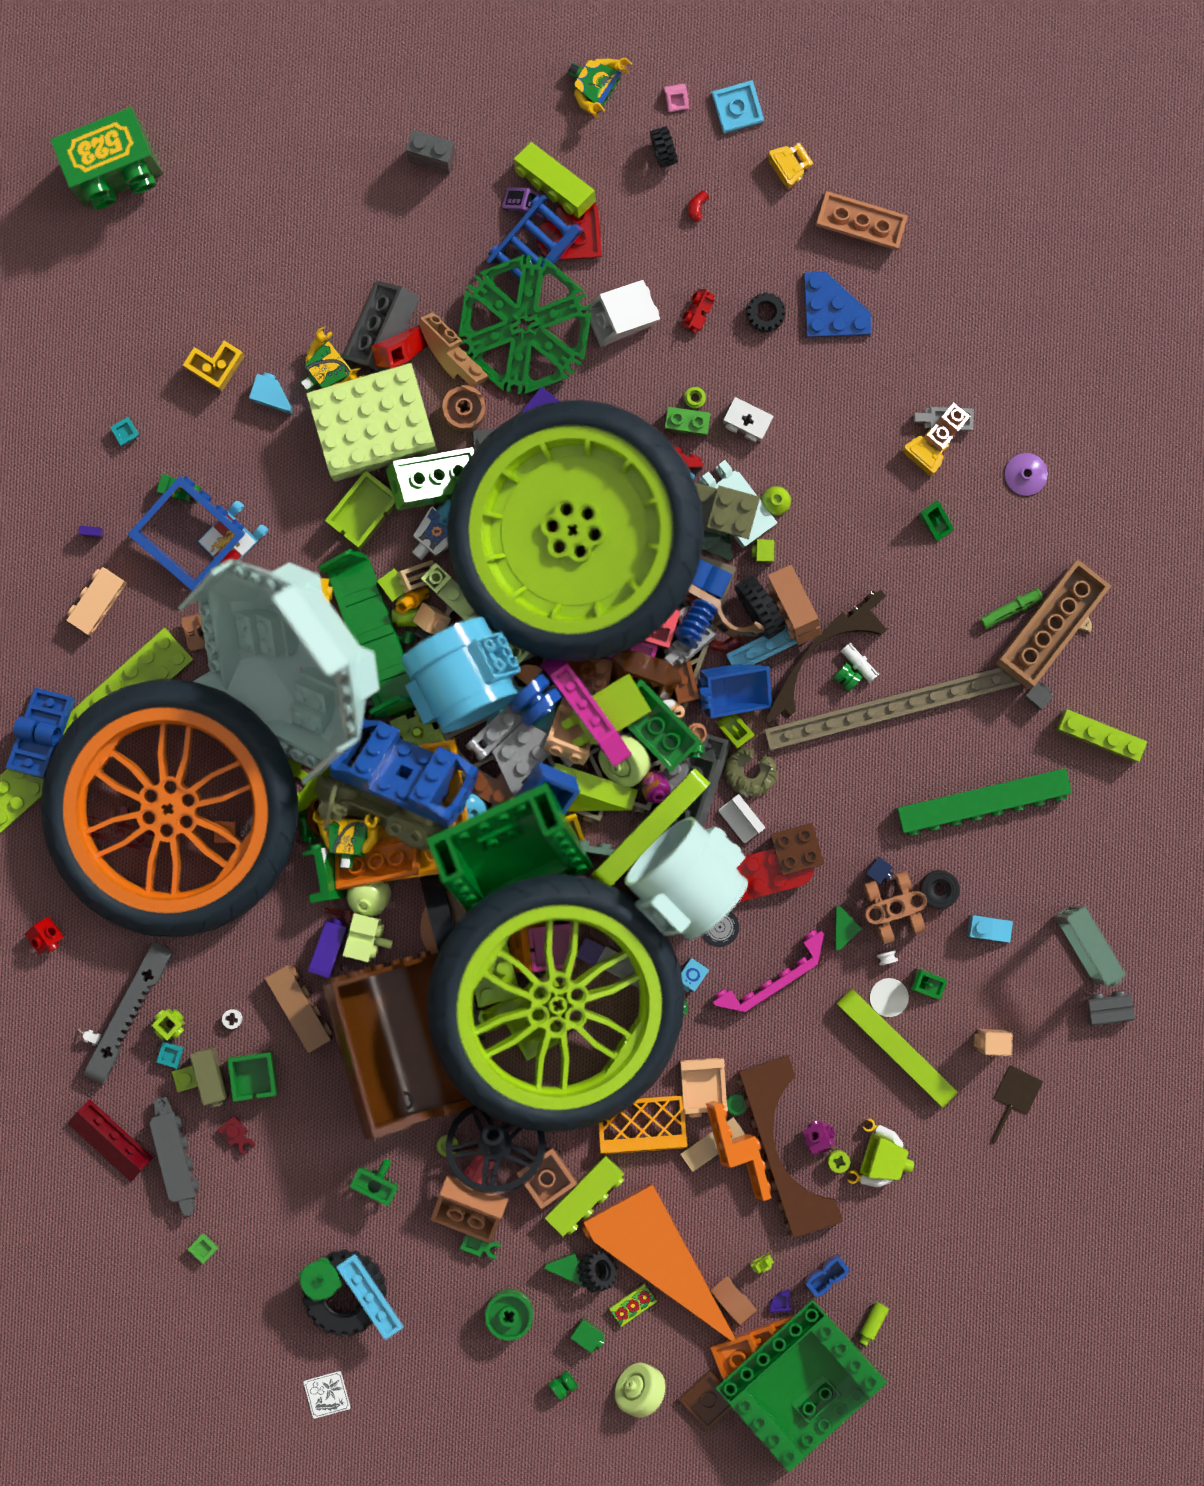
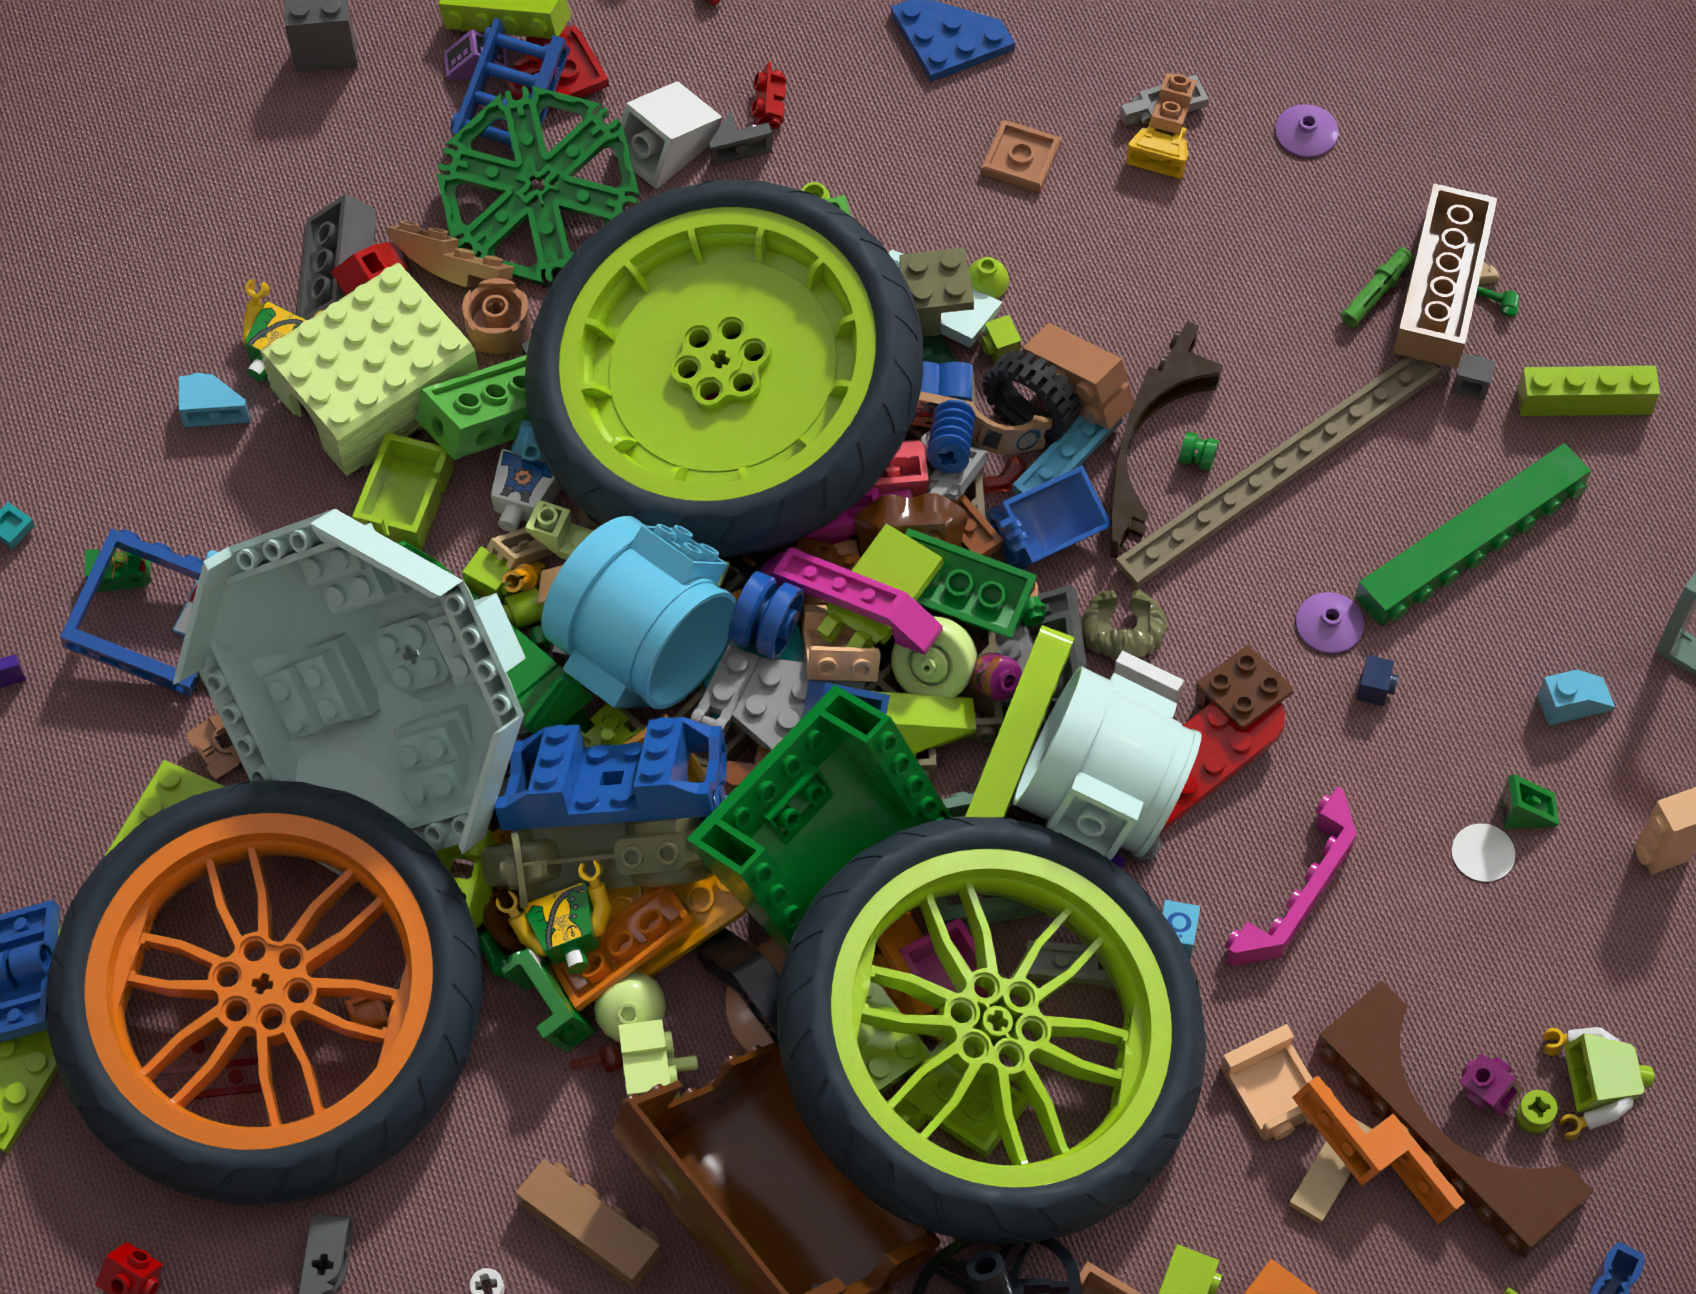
camera: 20 degrees left, 25 degrees down
light nougat brick [67,567,127,636] -> none
yellow brick [183,341,245,392] -> none
dark purple slope [308,918,348,978] -> none
dark purple plate [576,937,605,966] -> none
light orange fence [599,1095,687,1155] -> none
sticker [702,911,739,947] -> none
lime slope [716,714,755,749] -> none
white brick [723,397,773,443] -> none
green tile [727,1094,747,1116] -> none
black tyre [747,292,785,333] -> none
green slope [834,906,862,950] -> none
lime beam [836,988,958,1108] -> none
white pin [840,642,879,683] -> none
nougat piece [863,871,927,944] -> none
white bush [877,950,898,966] -> none
green slope [917,500,954,542] -> none
black tyre [920,870,960,909] -> none
none -> dark grey slope [709,112,773,167]
none -> nougat tile [981,119,1062,193]
none -> medium lavender dish [1296,592,1364,654]
none -> green hand [1476,286,1519,316]

